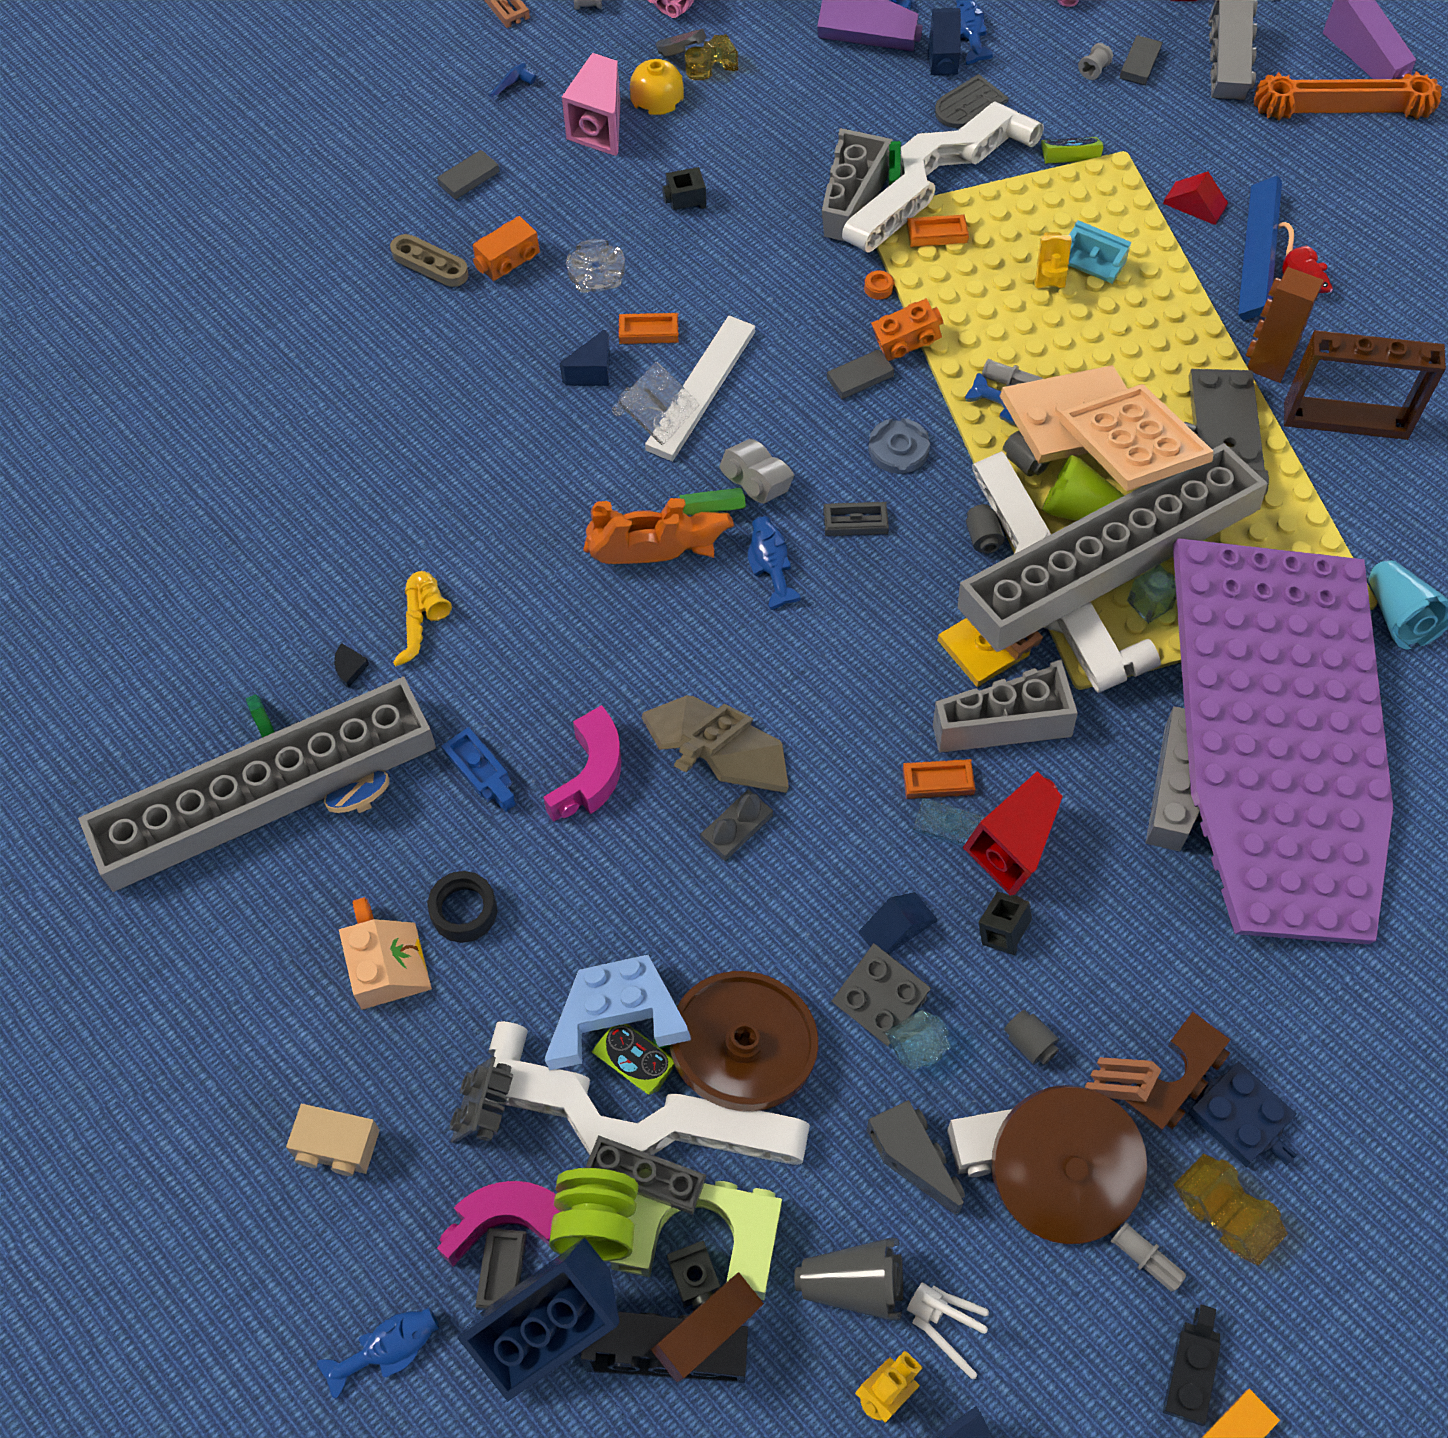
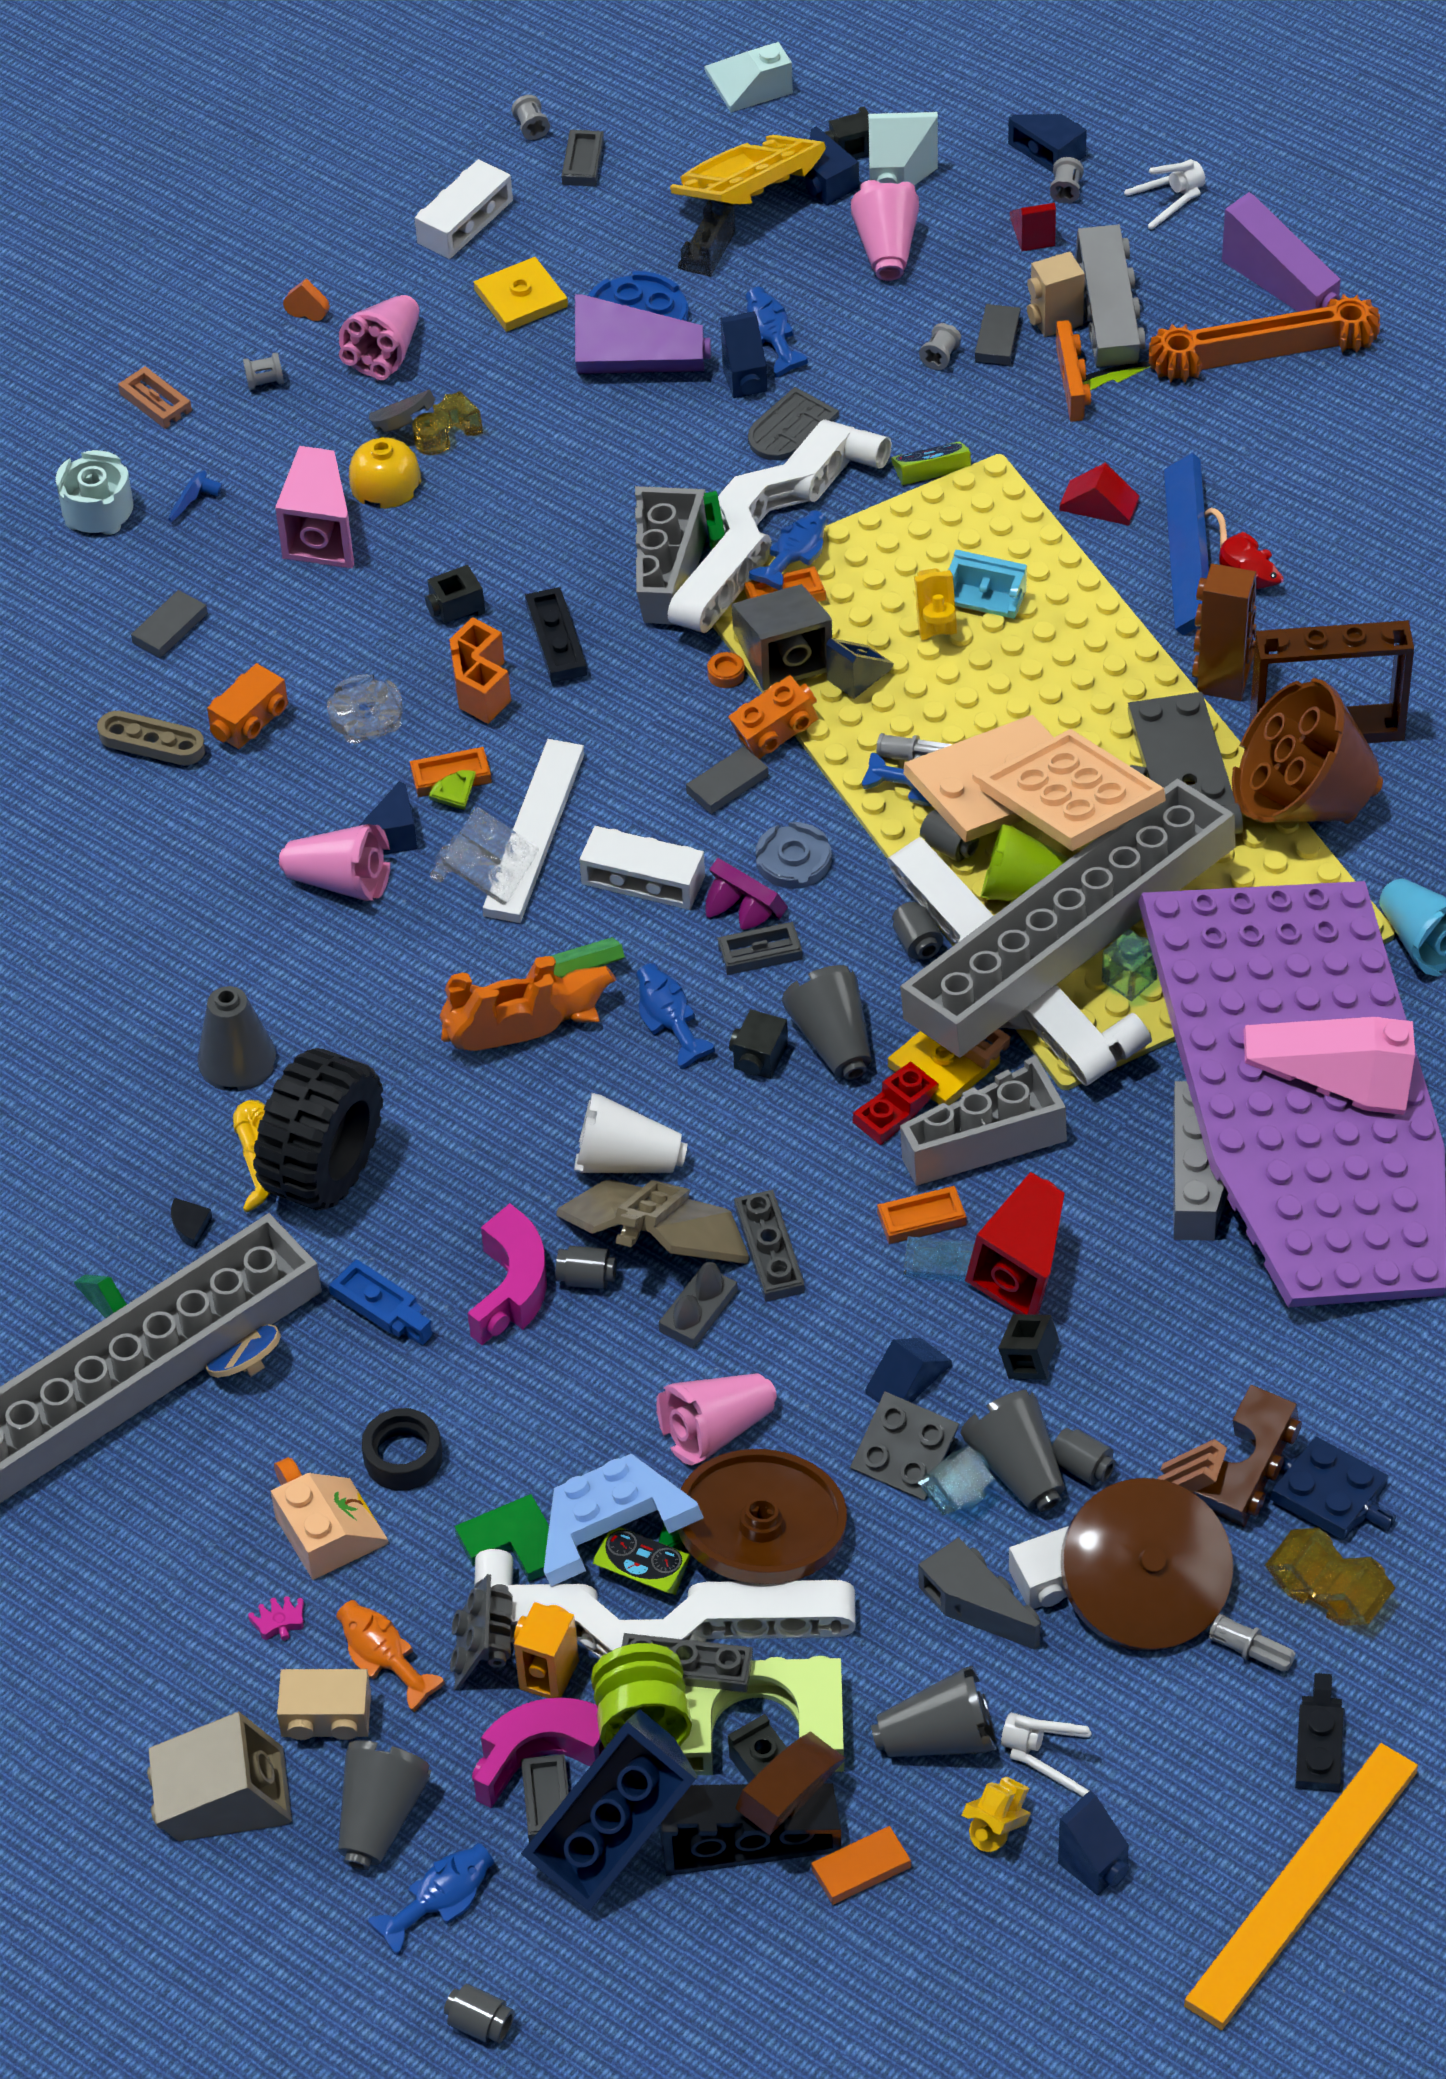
camera: 10 degrees left, 10 degrees down
light grey brick [719,439,794,504] -> none
none -> light aqua brick [56,450,133,535]
none -> dark tan slope [147,1711,292,1841]
none -> dark grey cone [197,986,276,1091]
none -> dark pink piece [248,1596,304,1641]
none -> black tyre [253,1048,383,1211]
none -> bright pink cone [279,824,390,901]
none -> orange animal [336,1600,445,1712]
none -> dark grey cone [338,1740,432,1870]
none -> lime tile [429,770,476,810]
none -> orange brick [449,617,511,724]
none -> green tile [454,1494,549,1582]
none -> light orange brick [514,1602,579,1698]
none -> black plate [525,587,587,683]
none -> dark grey brick [555,1246,617,1290]
none -> white cone [574,1093,688,1173]
none -> white brick [579,826,705,910]
none -> bright pink cone [657,1373,777,1466]
none -> magenta tile [705,858,788,930]
none -> pearl dark grey brick [729,1009,788,1079]
none -> dark grey slope [732,584,832,691]
none -> dark grey tile [734,1190,805,1302]
none -> blue animal [749,510,827,590]
none -> dark grey cone [781,965,871,1079]
none -> orange tile [811,1826,911,1905]
none -> slope [826,638,894,699]
none -> red slope [852,1061,939,1145]
none -> dark grey cone [960,1390,1065,1512]
none -> tan brick [1027,251,1085,337]
none -> orange tile [1056,320,1091,422]
none -> sticker [1082,361,1150,390]
none -> dark orange cone [1232,678,1383,824]
none -> bright pink wedge [1243,1017,1415,1115]

